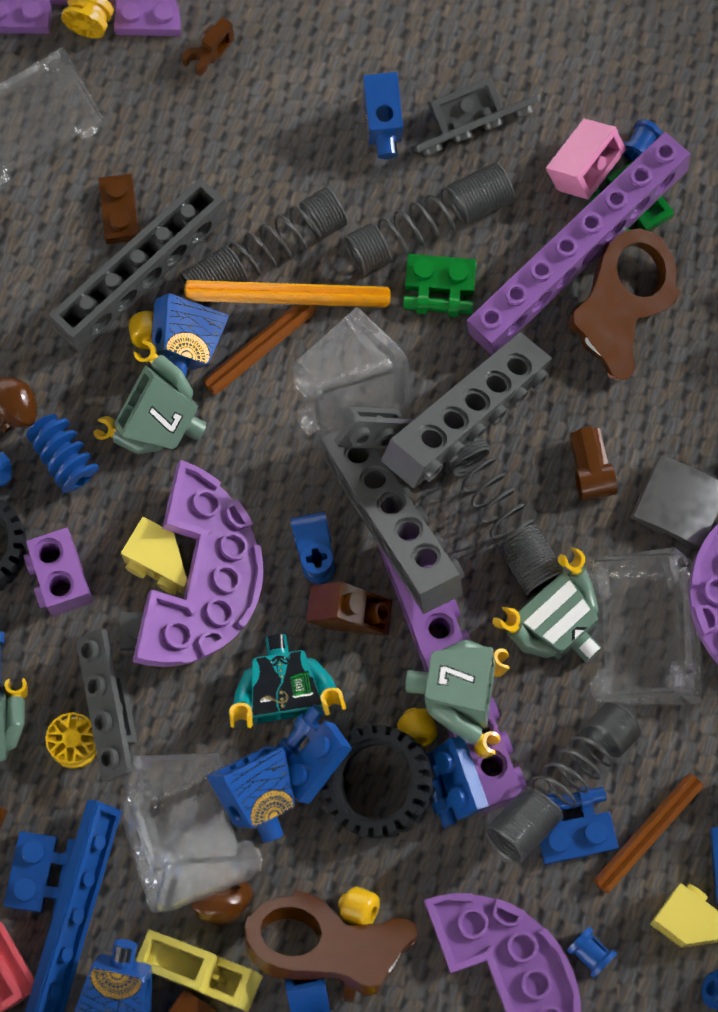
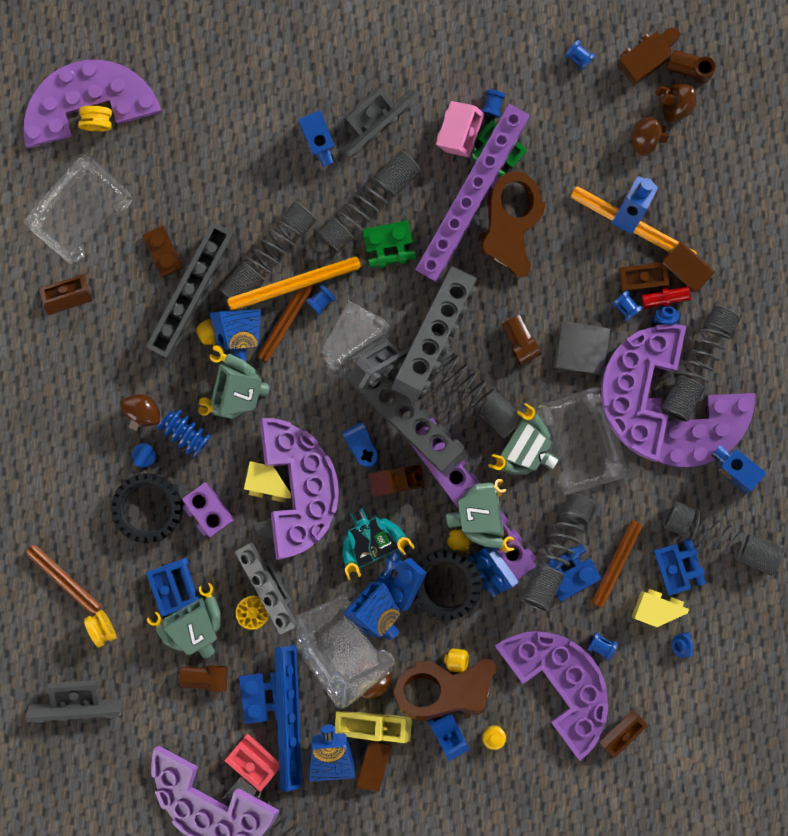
camera: 20 degrees left, 15 degrees up
reddish brown plate [182,17,234,76] -> none
none -> blue bush [305,284,336,316]

